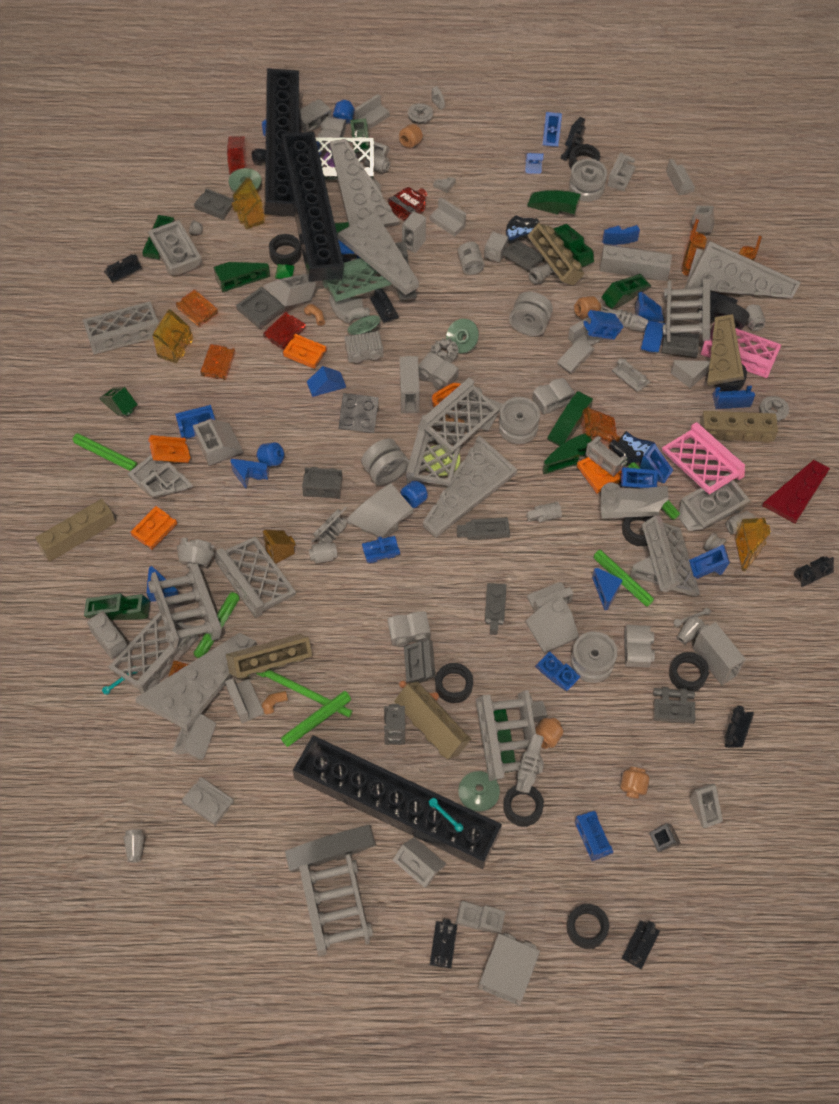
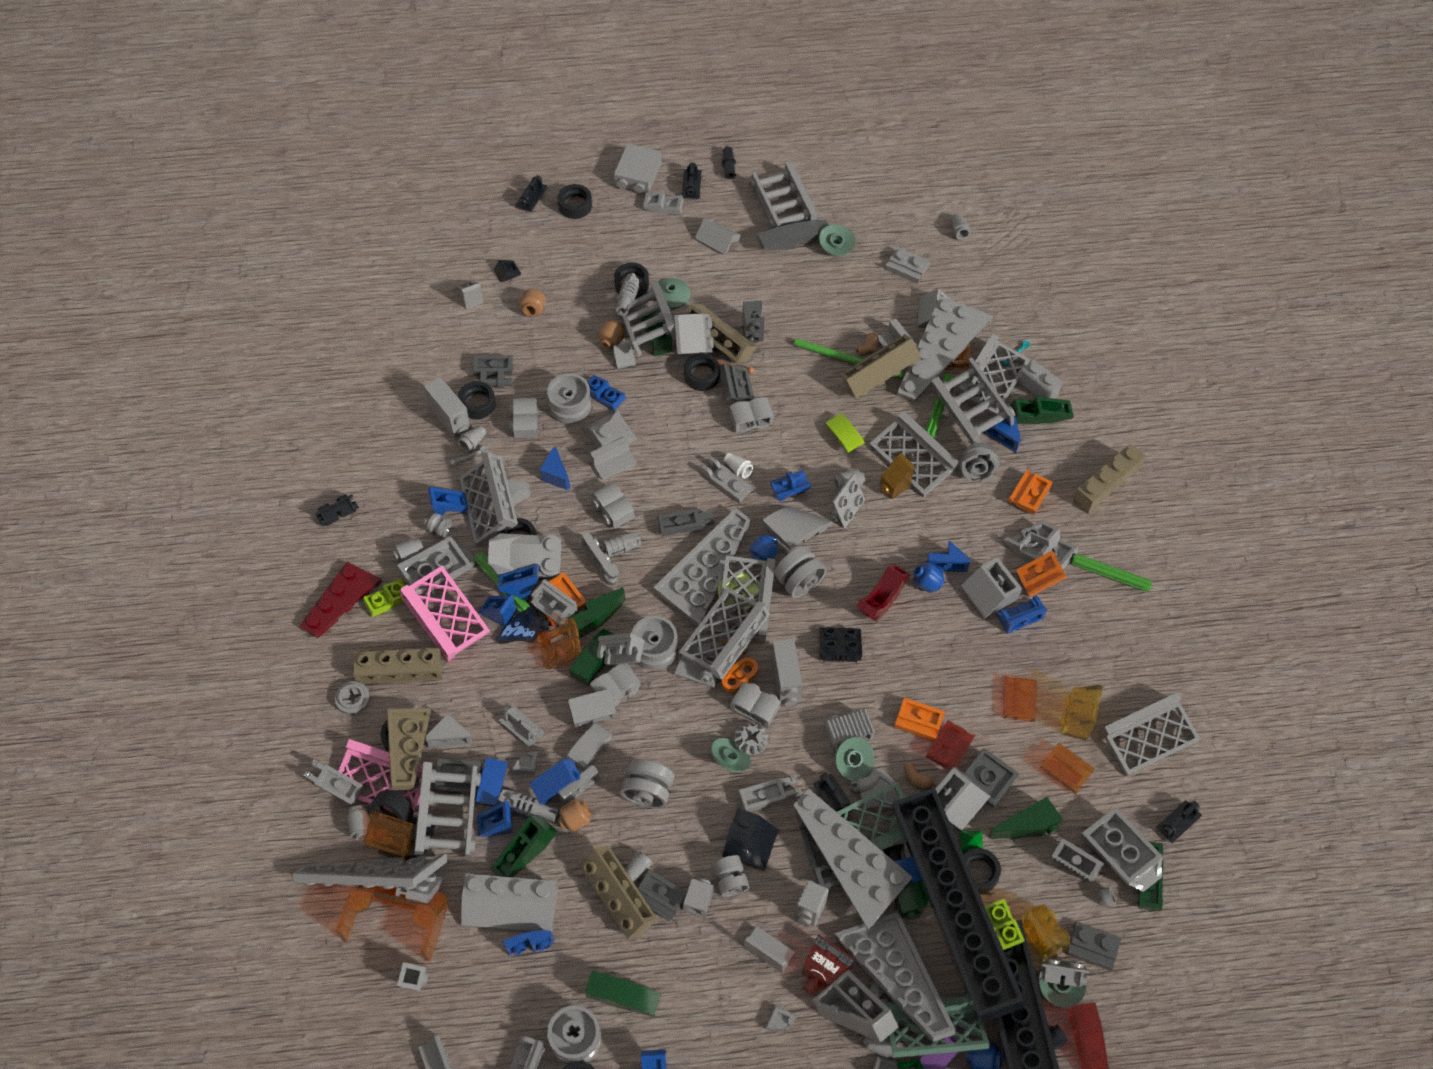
camera: 175 degrees right, 0 degrees up
dark green slope [99,387,138,416] -> none
bright green axle [281,691,351,747] -> none
black brick [293,735,502,869] -> none
dark grey hinge [302,467,343,499] -> none
blue slope [307,366,346,397] -> none
teal hinge [429,798,463,832] -> none
dark grey hinge [485,583,507,635] -> none
black arm [506,215,539,243] -> none
dark green slope [554,223,594,267] -> none
blue hinge [575,811,614,861] -> none
bright green axle [594,550,654,607] -> none
blue hinge [712,386,755,409] -> none
black hinge [724,705,754,748] -> none
clear yellow slope [734,517,770,571] -> none
none -> light grey hinge [302,759,365,806]
none -> lime slope [363,578,406,617]
none -> clear orange plate [365,811,414,857]
none -> light grey tile [513,751,539,774]
none -> light grey panel [568,689,617,728]
none -> light grey hinge [581,532,619,585]
none -> light grey brick [592,482,635,529]
none -> light grey hinge [597,633,644,666]
none -> light grey slope [674,314,714,354]
none -> light grey hinge [699,457,753,503]
none -> black axle [722,146,736,179]
none -> black slope [722,808,779,872]
none -> white cone [724,453,753,479]
none -> light grey hinge [738,776,803,812]
none -> light grey wedge [813,970,898,1043]
none -> sand green dish [819,224,855,256]
none -> lime slope [825,413,865,453]
none -> dark red arch [856,564,911,622]
none -> lime slope [985,899,1025,950]
none -> light grey hinge [1038,958,1089,988]
none -> light grey brick [1052,838,1104,882]

